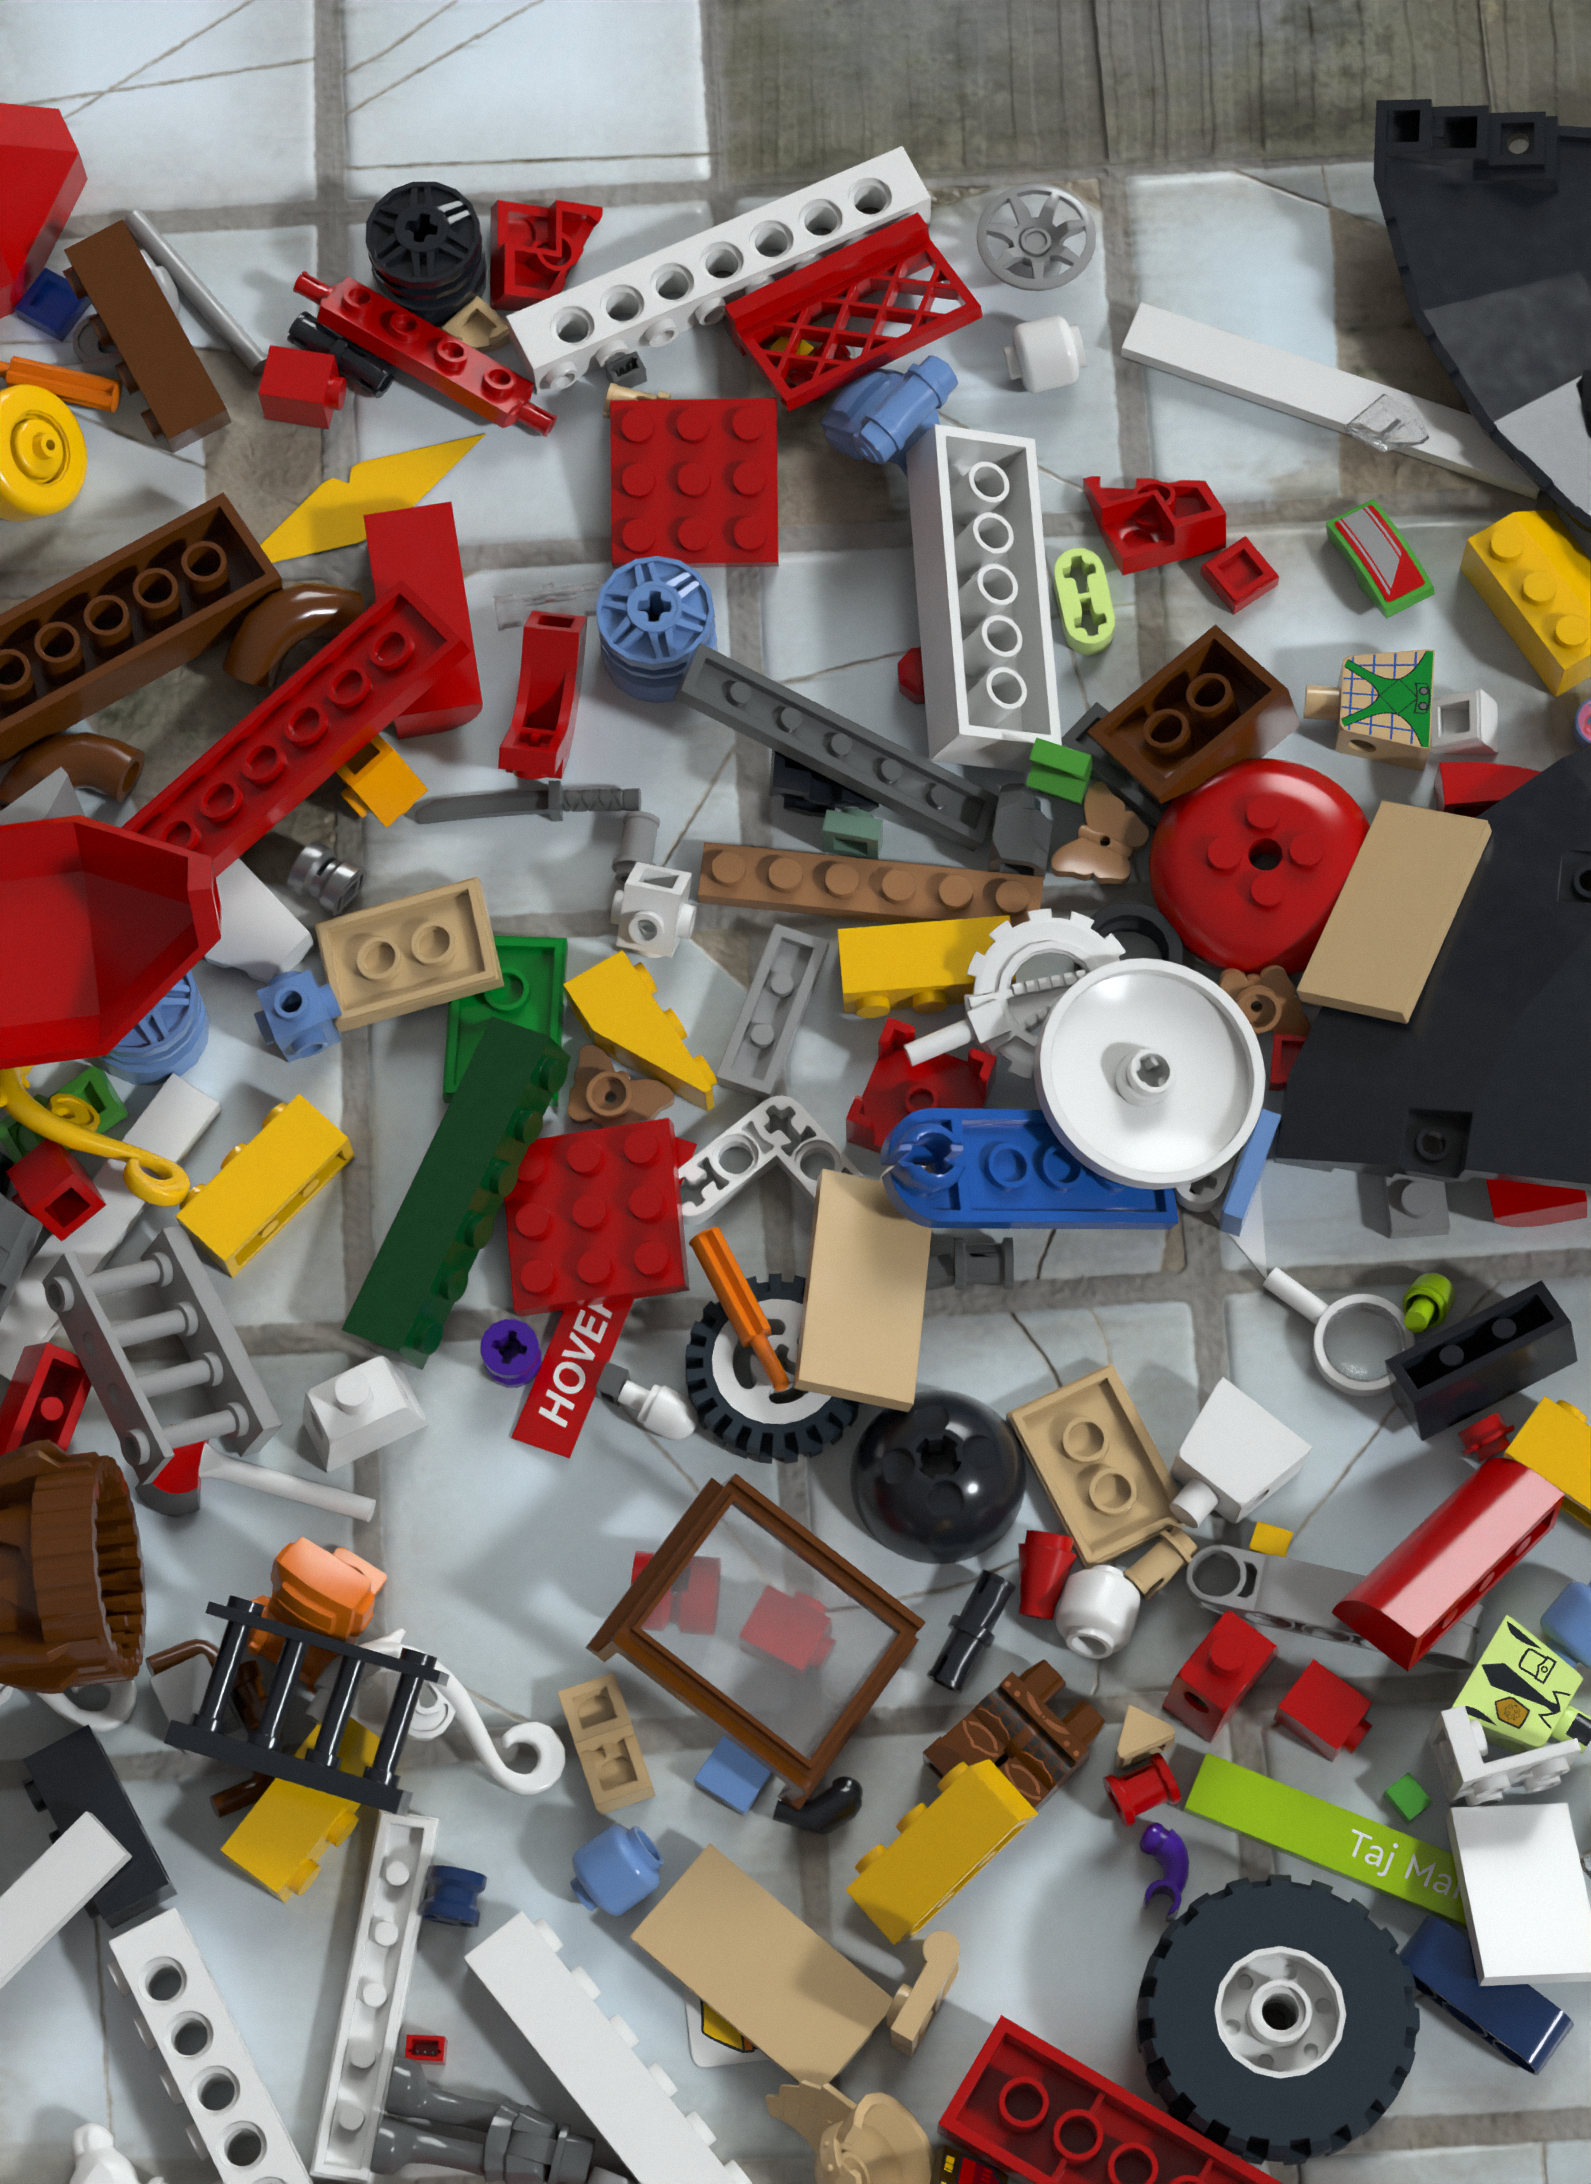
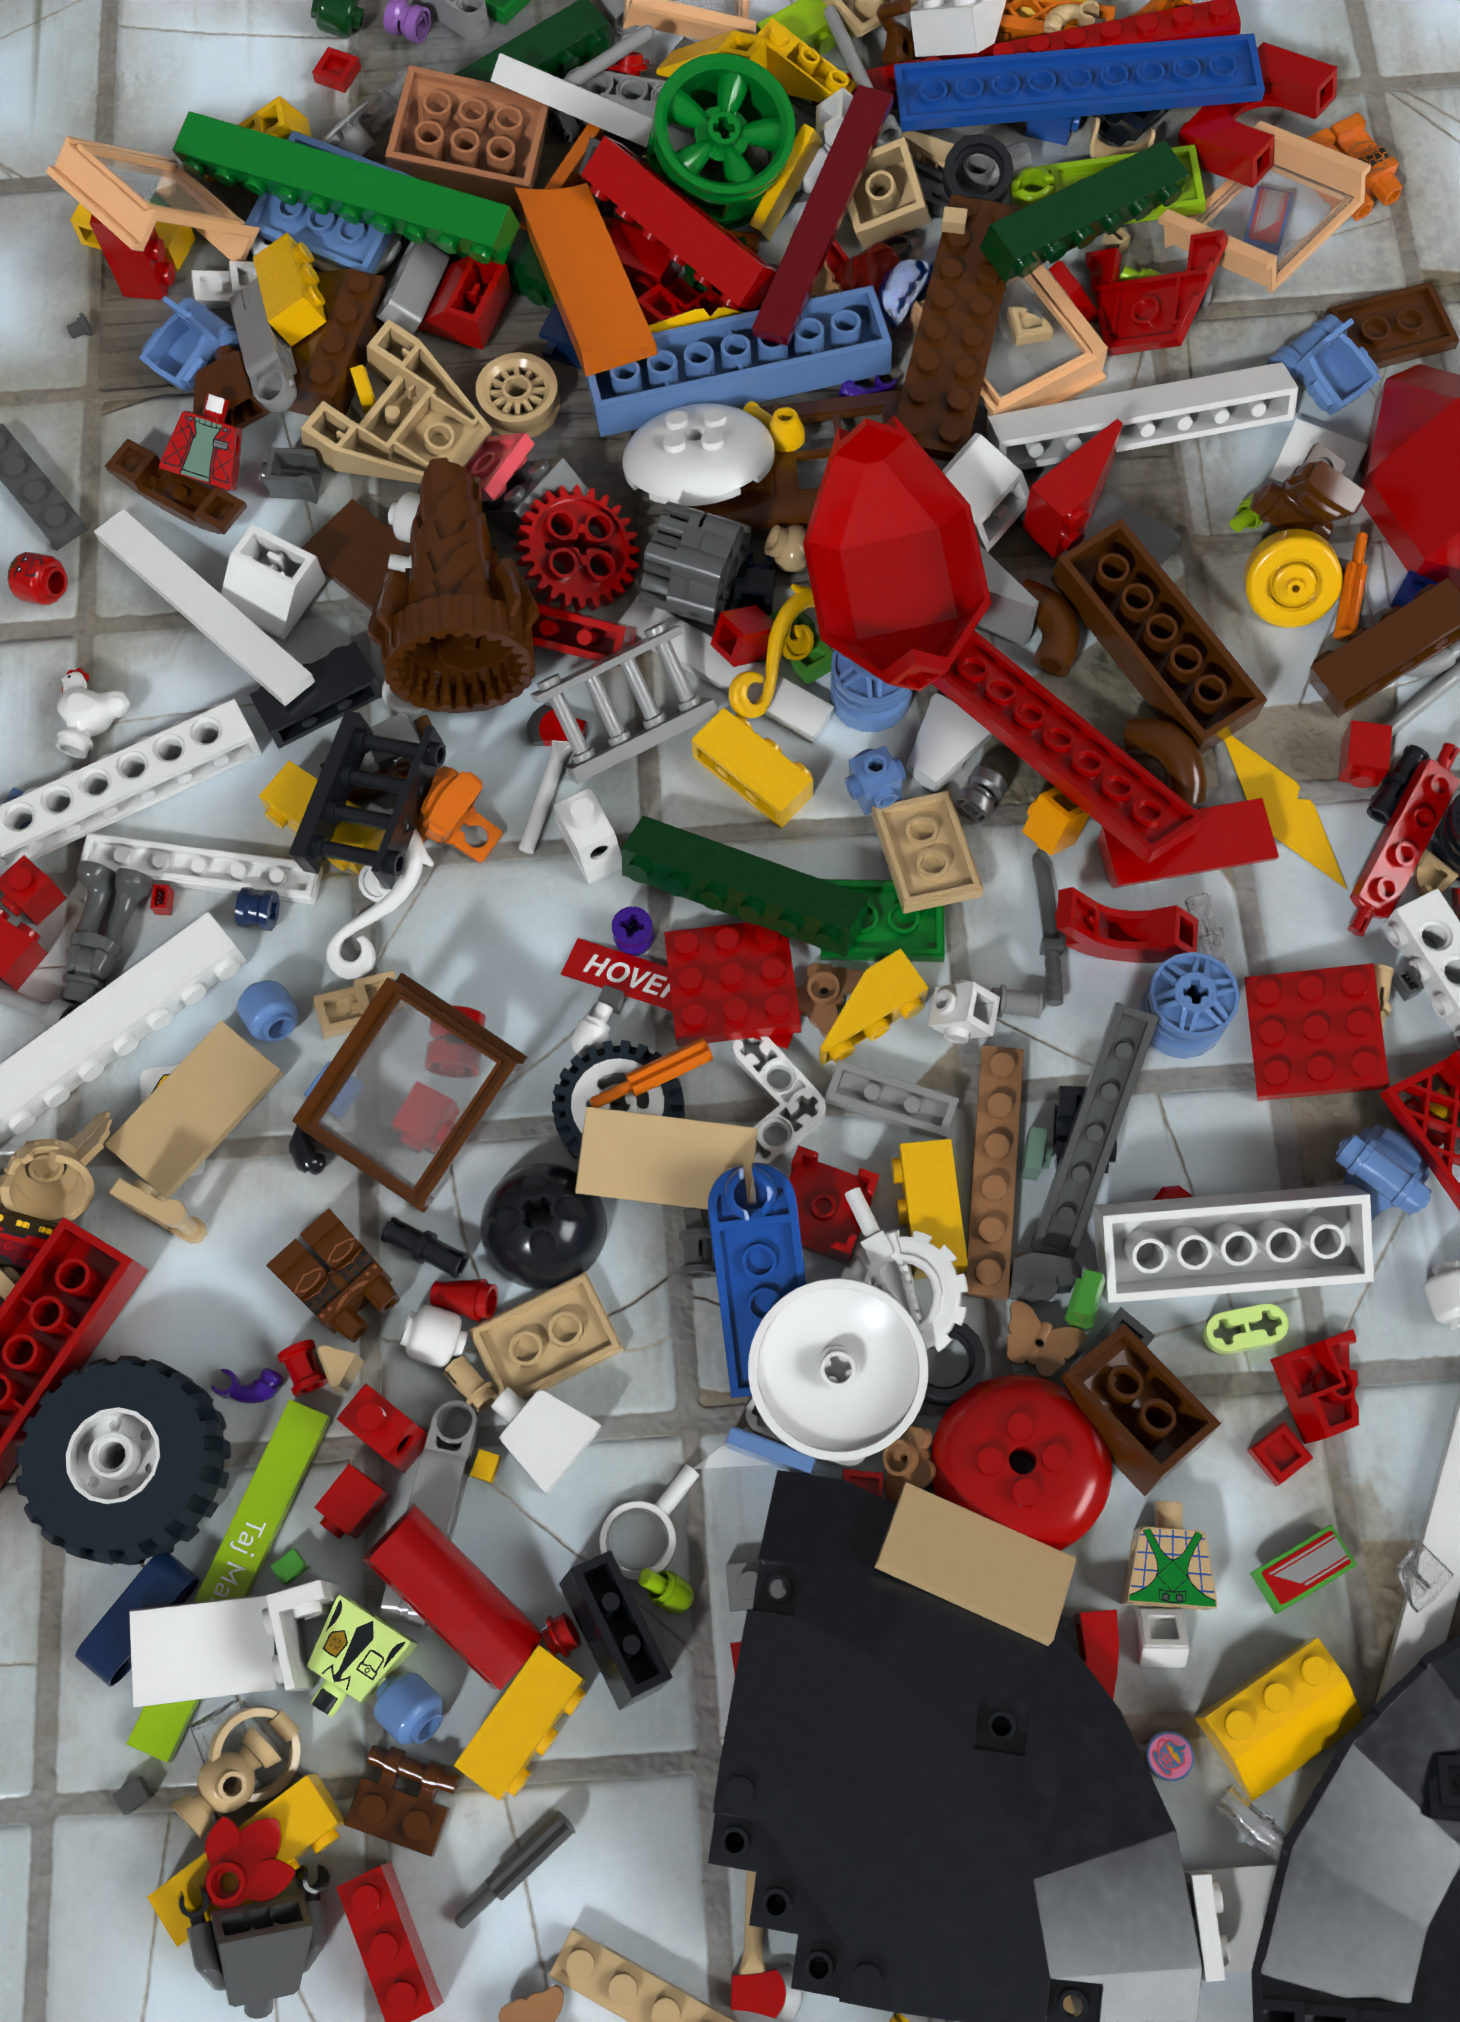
camera: 90 degrees right, 0 degrees up
yellow brick [845,1759,1038,1945] -> none

